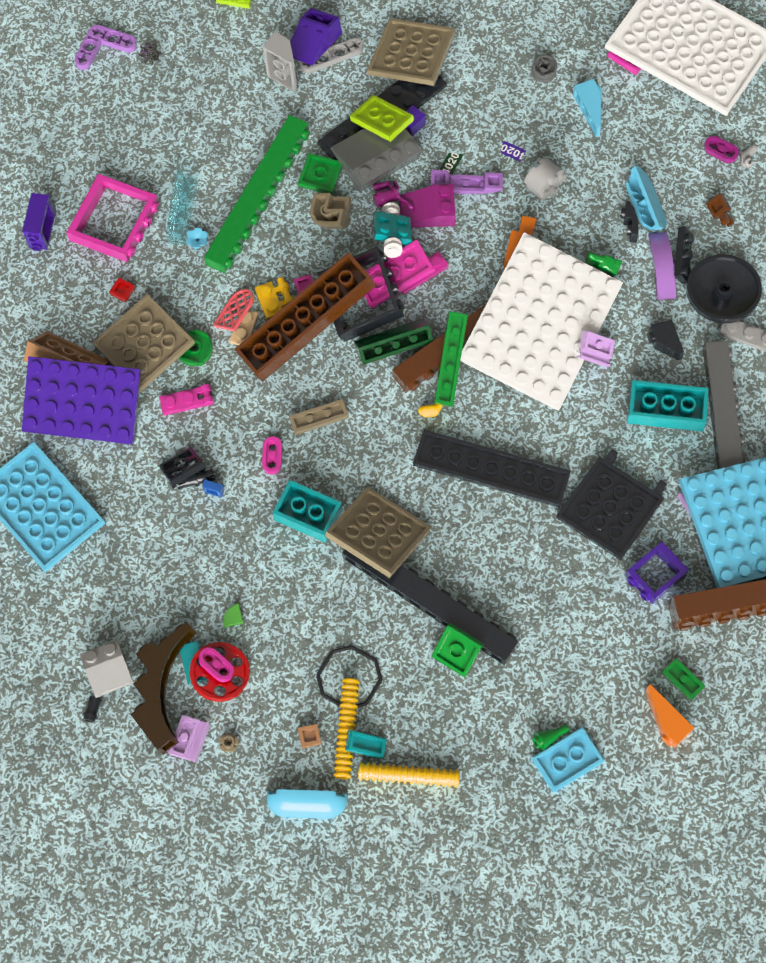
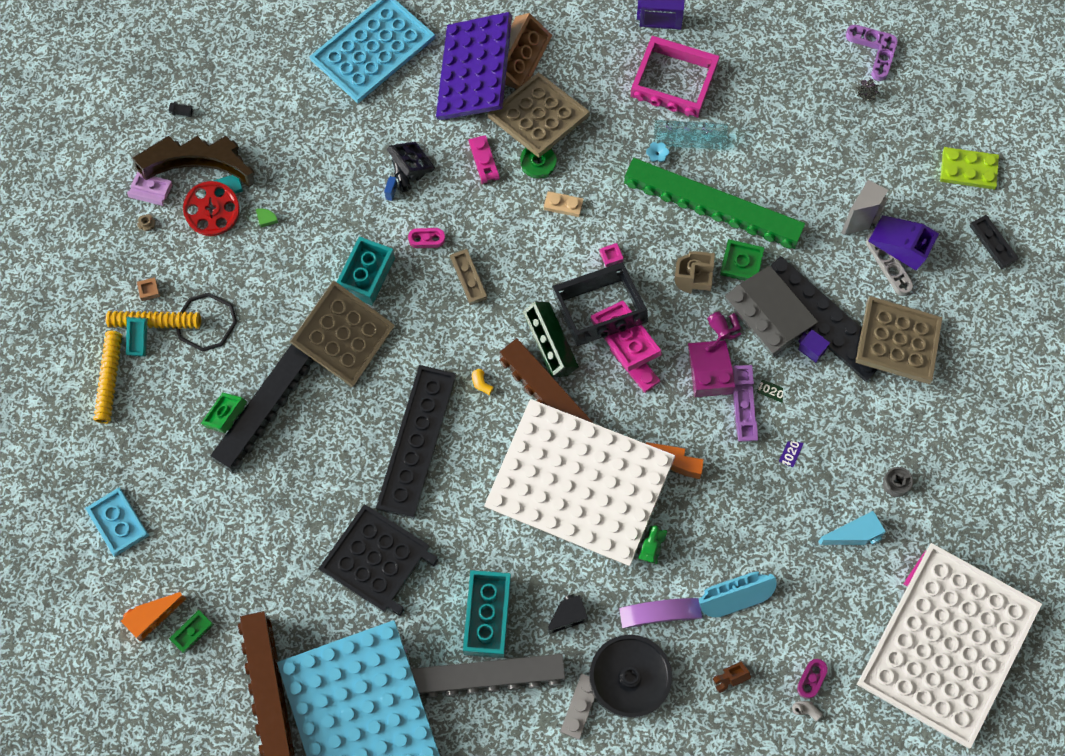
camera: 85 degrees right, 0 degrees up
slope [80,640,134,698] -> none
red plate [109,278,135,303] -> none
dark pink plate [199,648,234,682] -> none
coral window [213,289,254,332] -> none
reddish brown brick [234,252,376,382] -> none
yellow plate [254,277,294,321] -> none
medium azure brick [267,789,348,819] -> none
lime plate [350,95,414,142] -> none
teal plate [373,202,412,258] -> none
green plate [433,311,468,407] -> none
light grey brick [524,158,567,200] -> none
green cone [532,725,569,751] -> none
lavender plate [577,331,615,367] -> none
black slope [620,201,639,243] -> none
dark purple window [626,542,689,604] -> none
black plate [674,226,694,284] -> none

